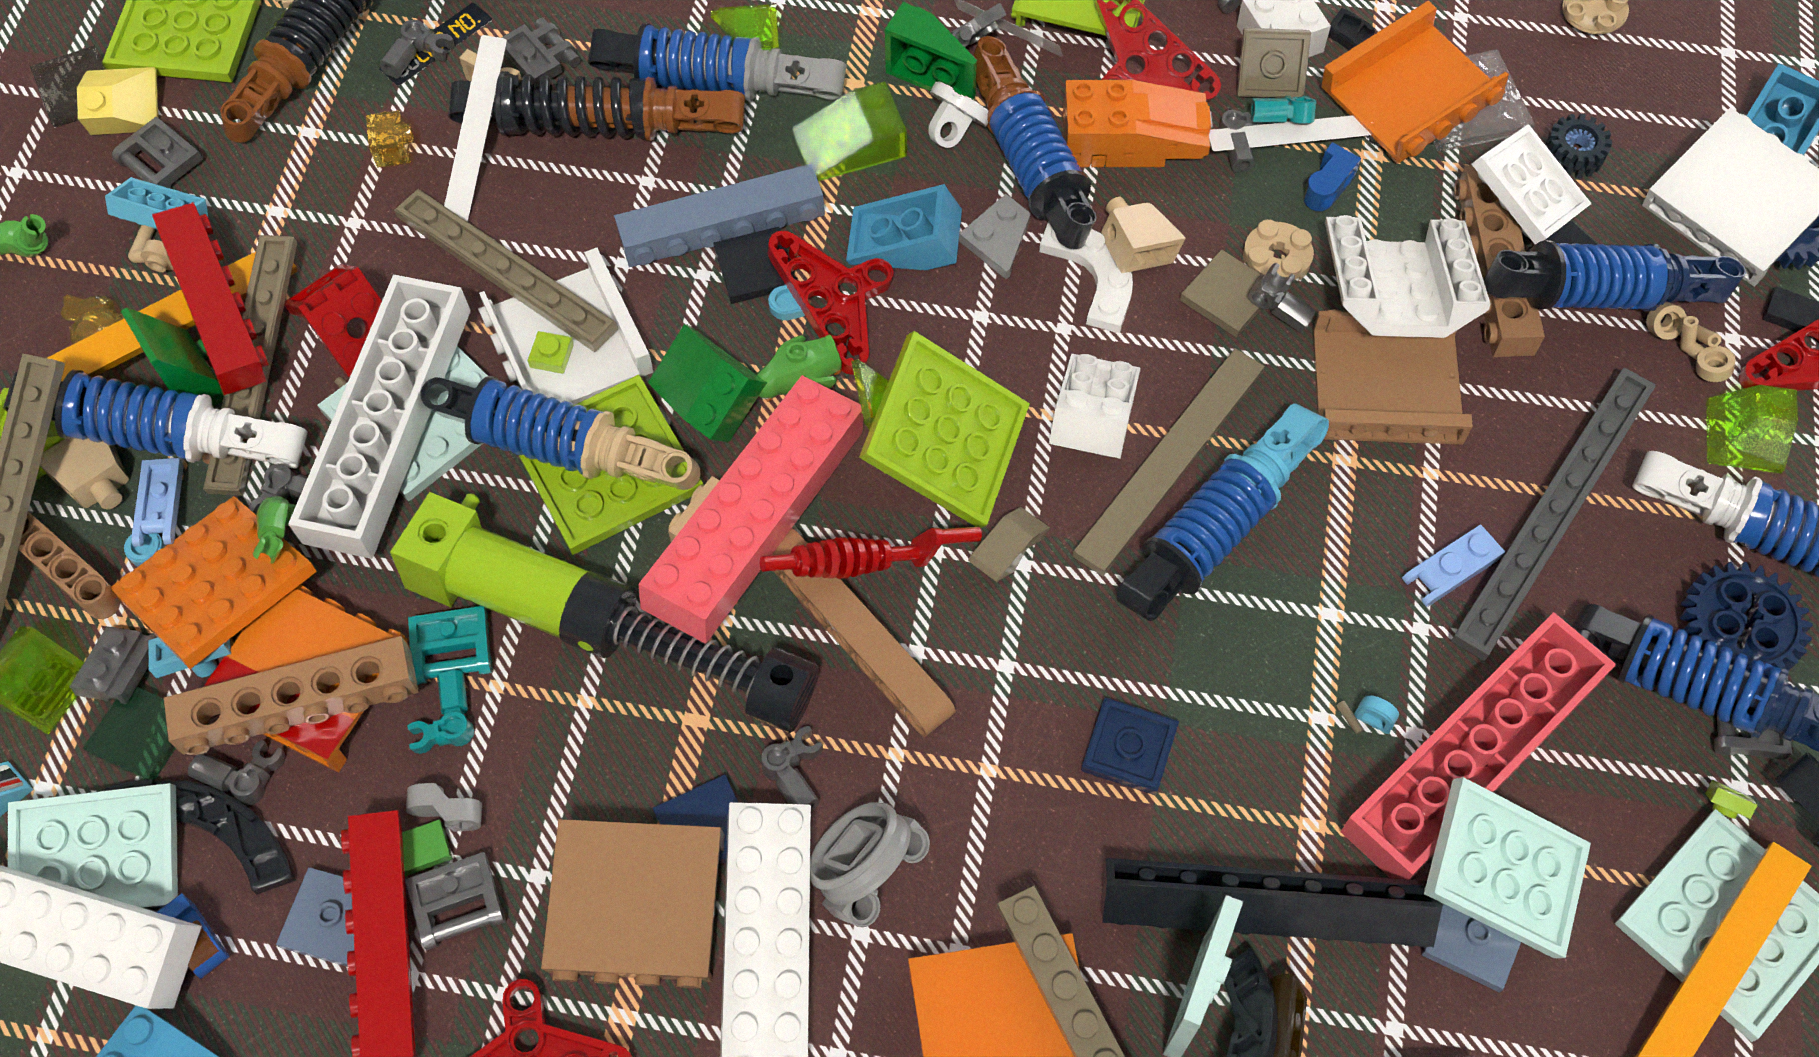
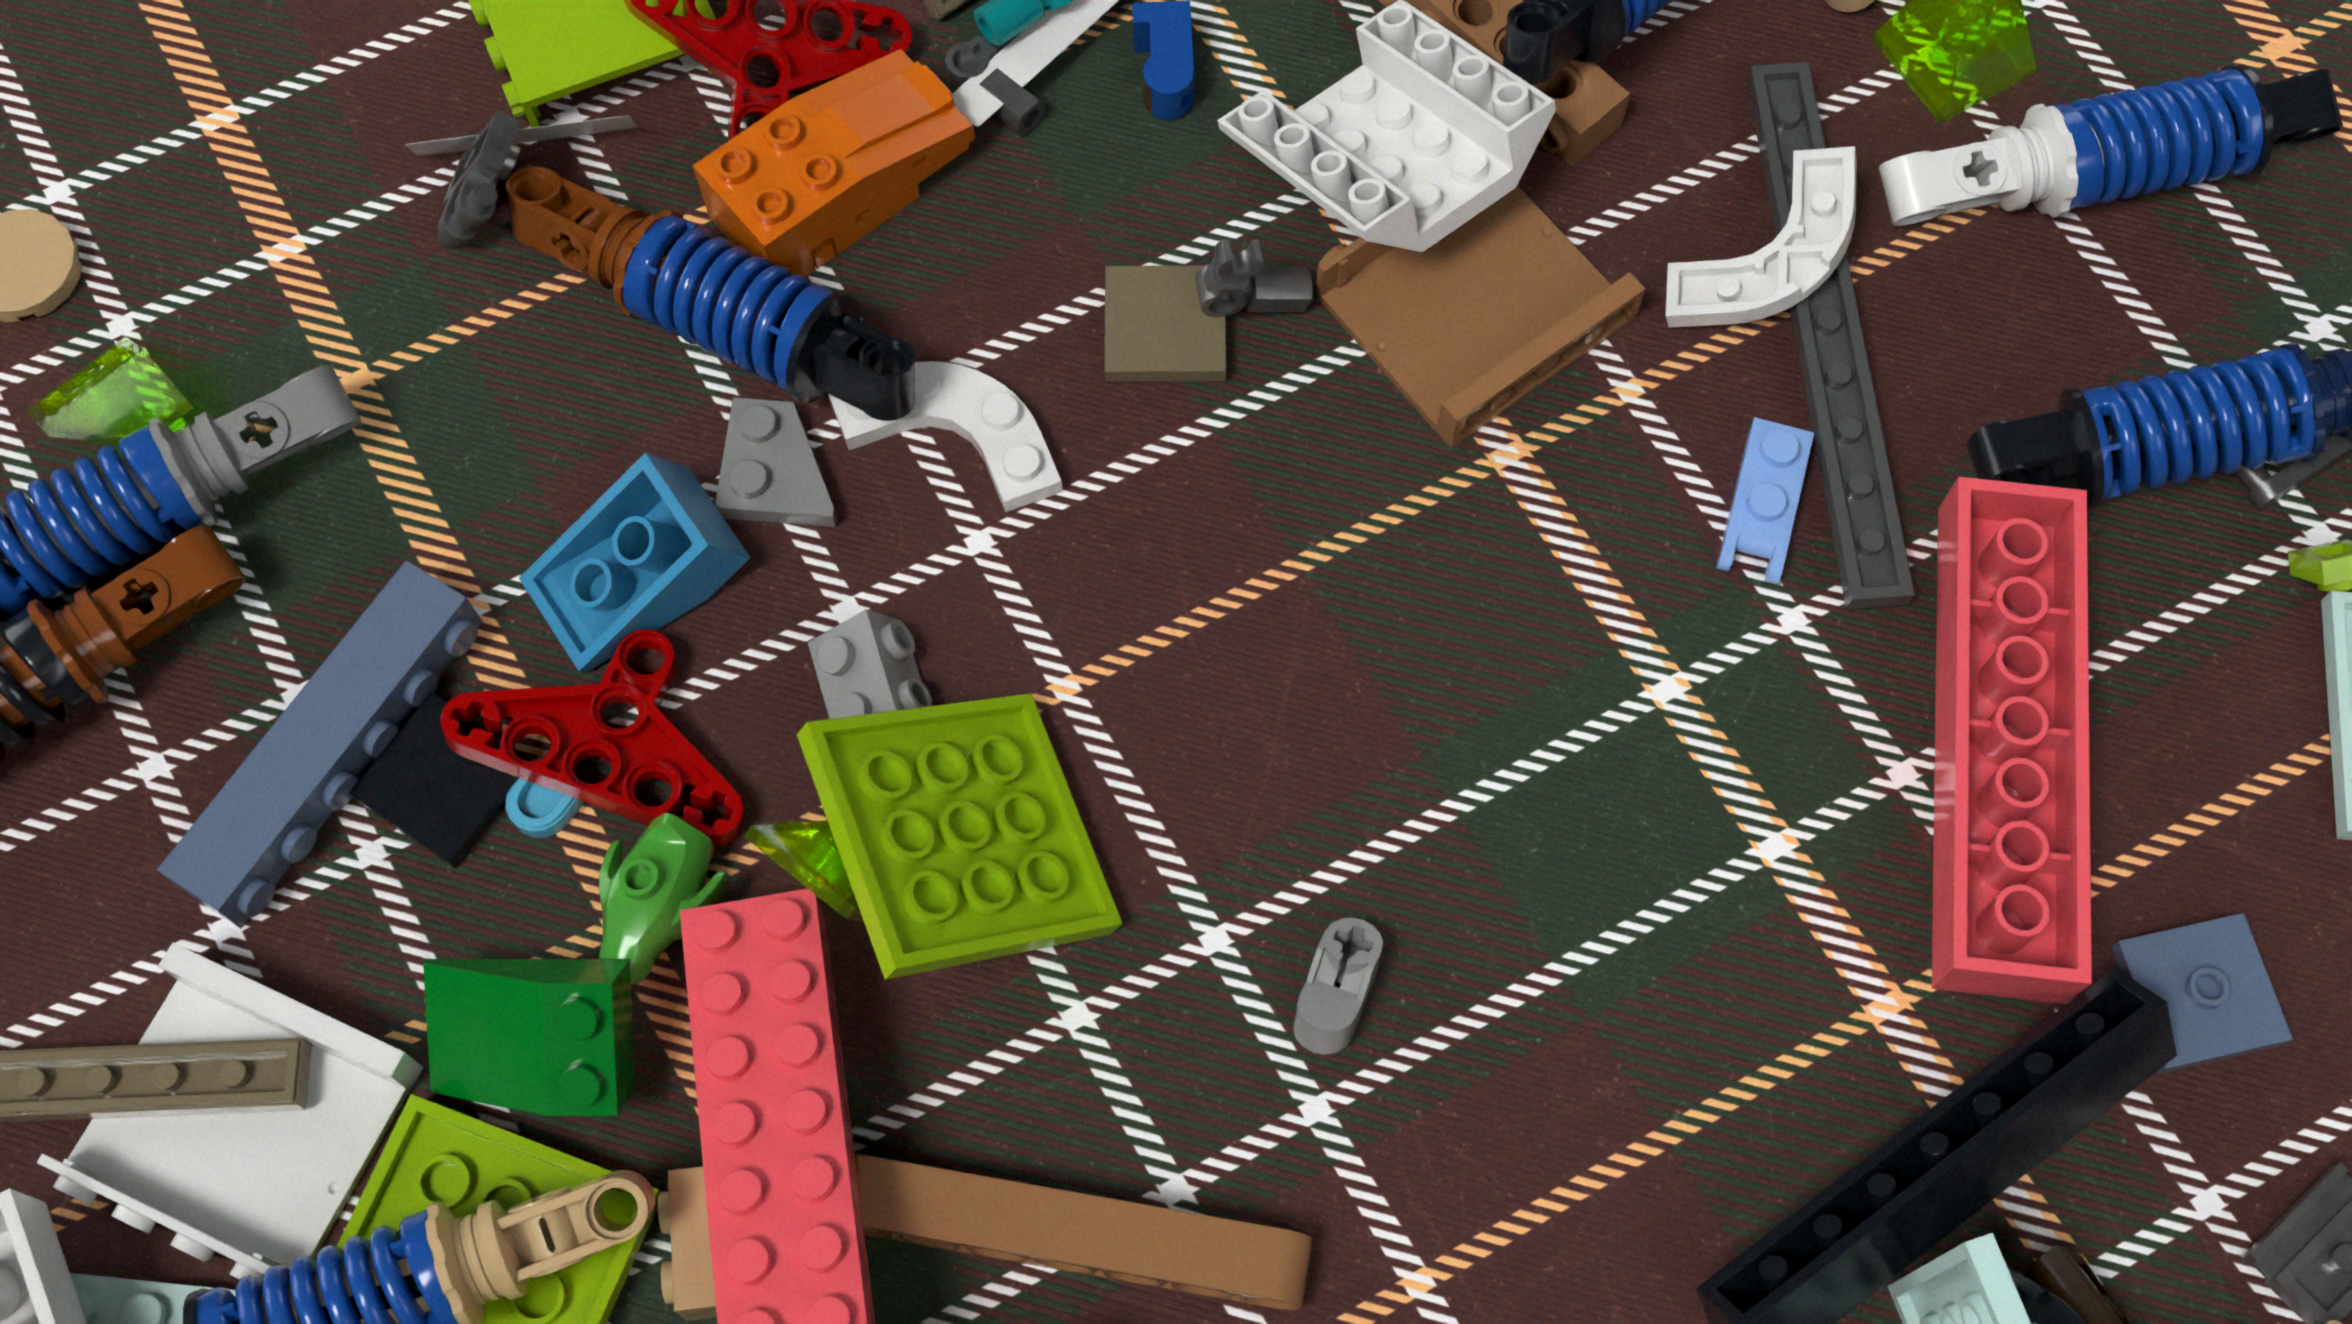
camera: 40 degrees left, 5 degrees up
lime plate [527,331,574,374] -> none
red piece [759,527,982,579] -> none
clear neon green slope [792,81,907,181] -> none
green slope [885,2,977,101] -> none
white tile [929,81,989,148] -> none
dark tan slope [968,507,1050,582] -> none
white slope [1049,354,1140,459] -> none
dark tan tile [1073,348,1265,577] -> none
dark blue tile [1081,697,1179,796] -> none
tan torso [1101,197,1186,273] -> none
piece [1117,403,1329,621] -> none
tan plate [1243,219,1314,281] -> none
dark tan piece [1336,701,1364,735] -> none
medium azure tile [1354,696,1399,734] -> none
light aqua plate [1424,777,1591,958] -> none
dark blue gear [1680,562,1813,675] -> none
none -> light grey bracket [808,609,932,719]
none -> light grey piece [1293,917,1383,1055]
none -> white plate [1665,146,1857,328]

